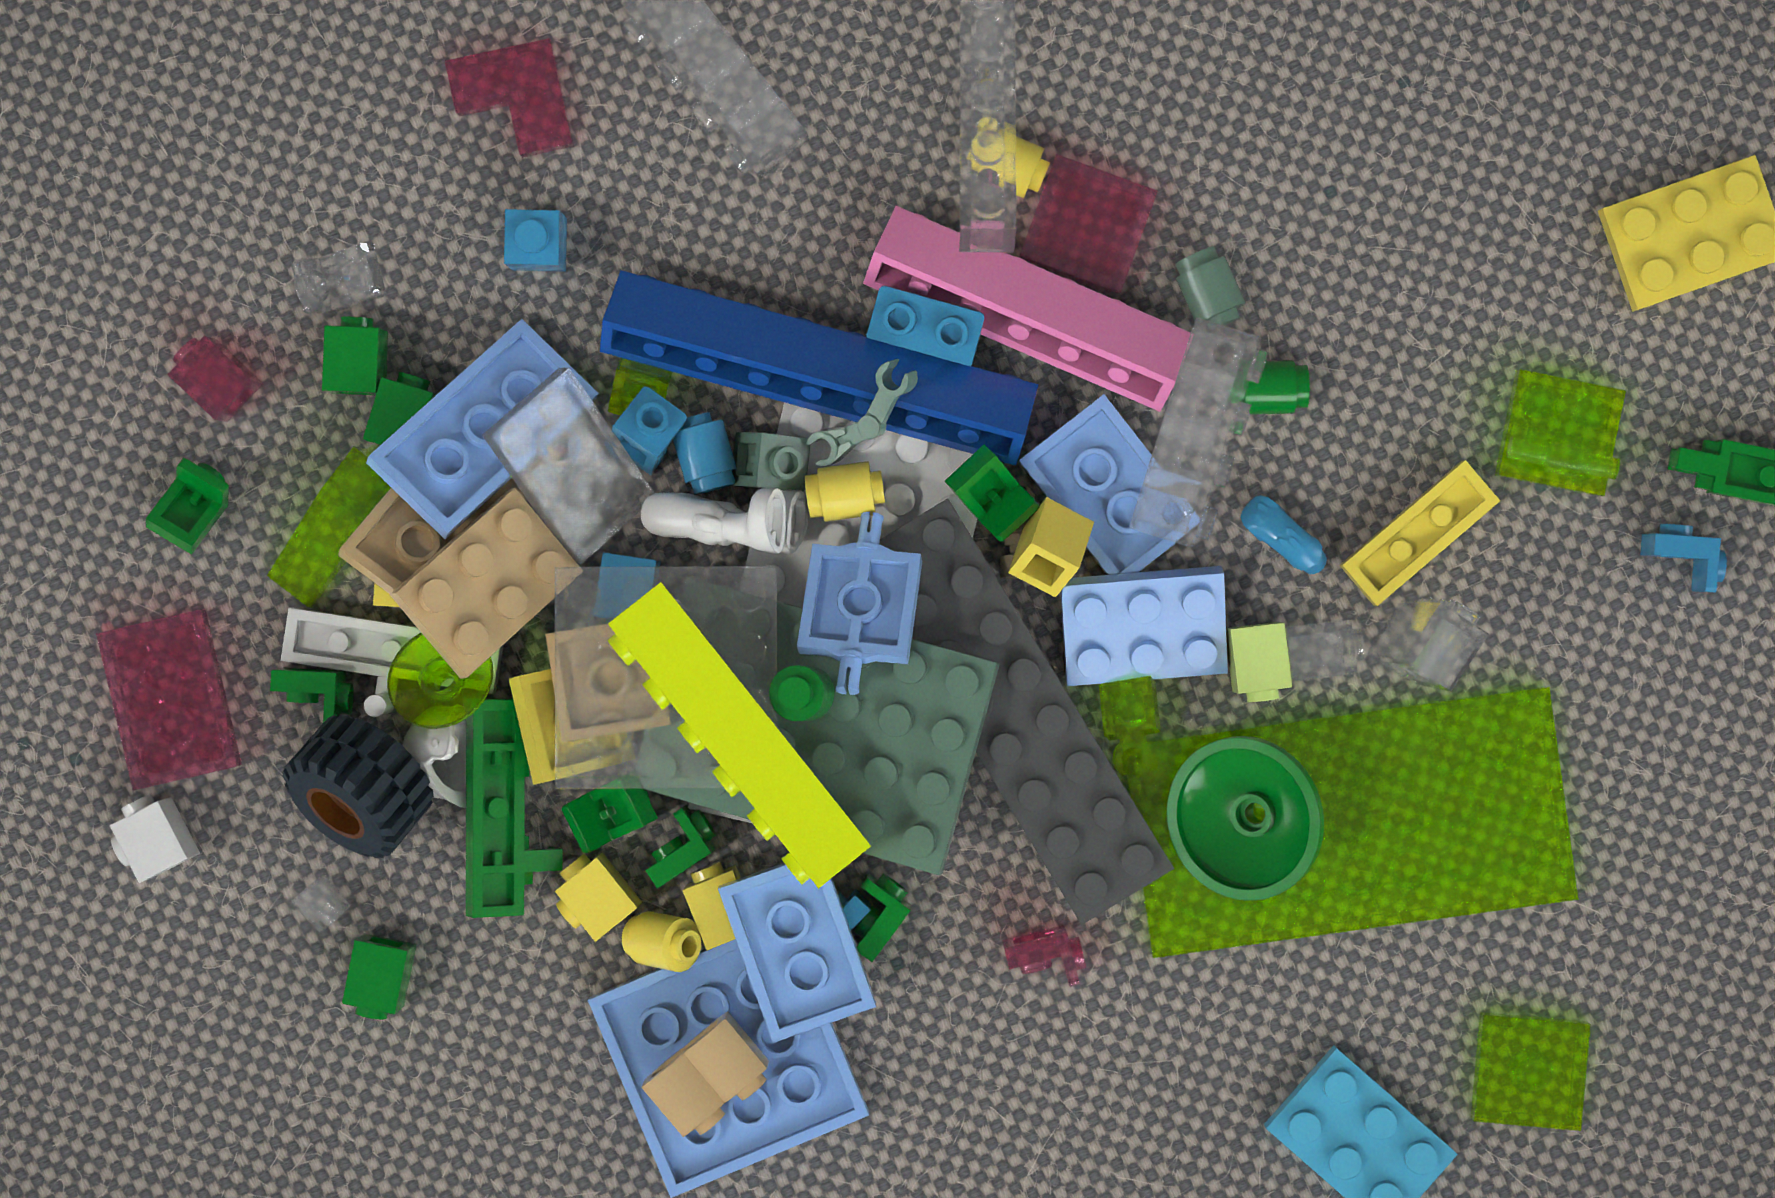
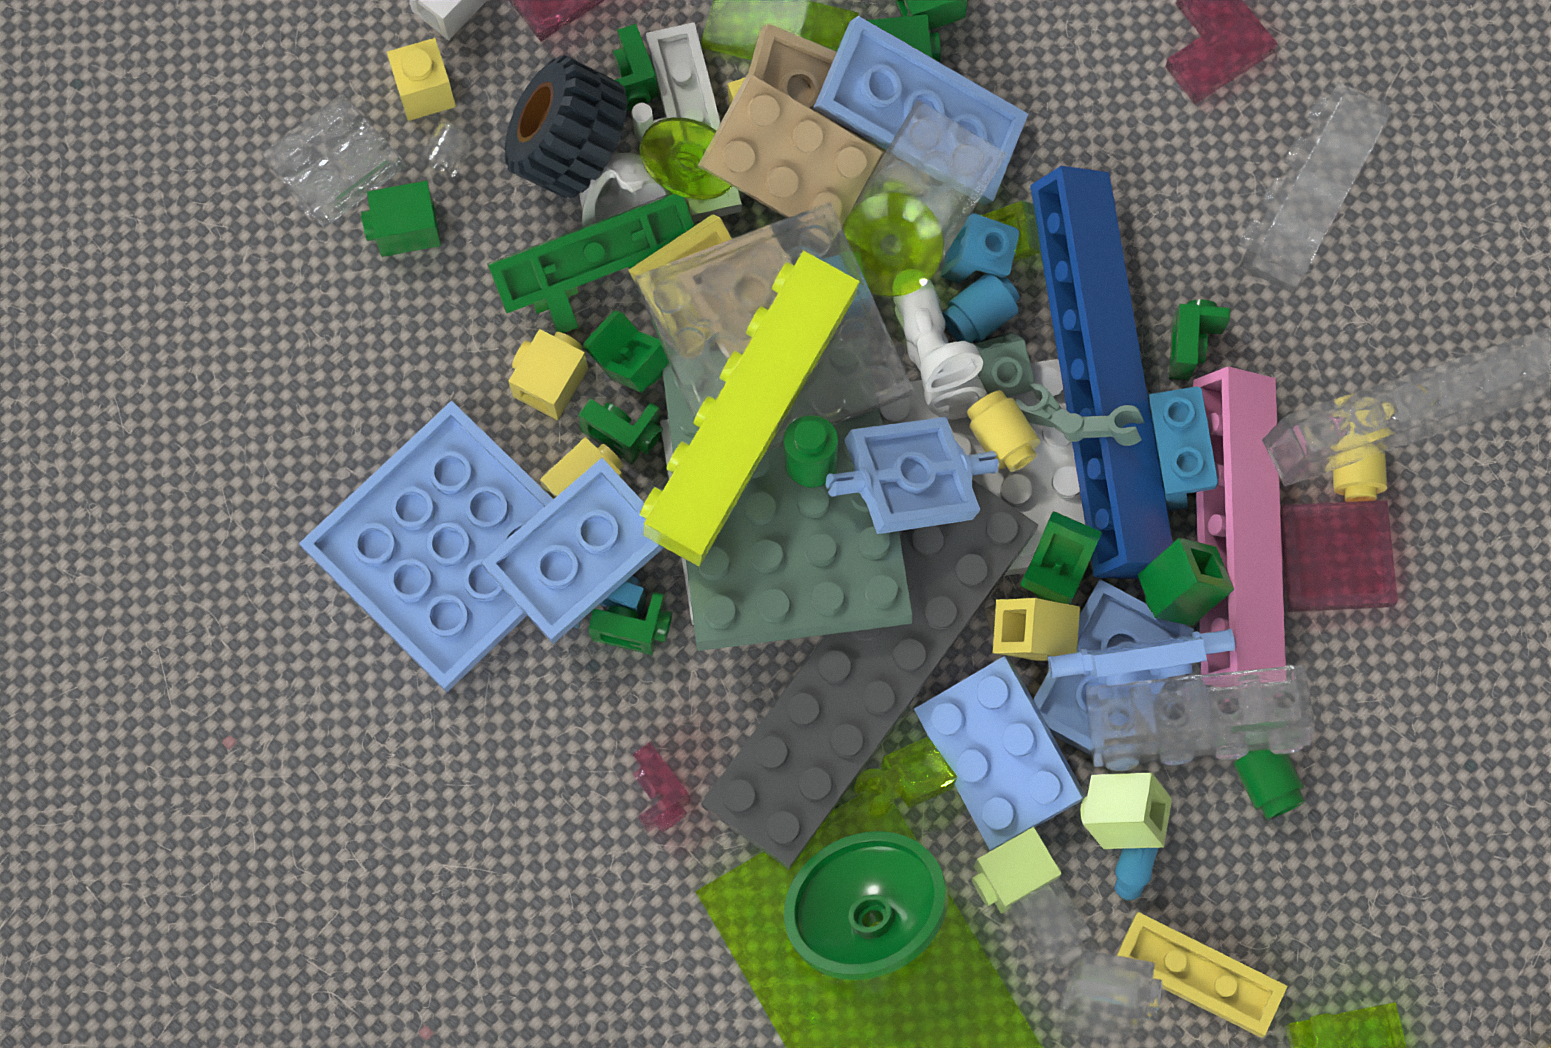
camera: 60 degrees right, 15 degrees down
dark azure brick [504,209,567,272] -> none
light yellow brick [622,911,701,972] -> none
tan brick [641,1011,769,1137] -> none
sand green brick [1175,246,1246,331] -> none
none -> clear plate [261,93,405,228]
none -> light yellow brick [387,38,456,121]
none -> clear neon green dish [839,192,944,297]
none -> light blue plate [1048,629,1235,686]
none -> yellowish green brick [1081,773,1172,849]
none -> green brick [1137,538,1234,626]
none -> green bracket [1169,299,1231,381]

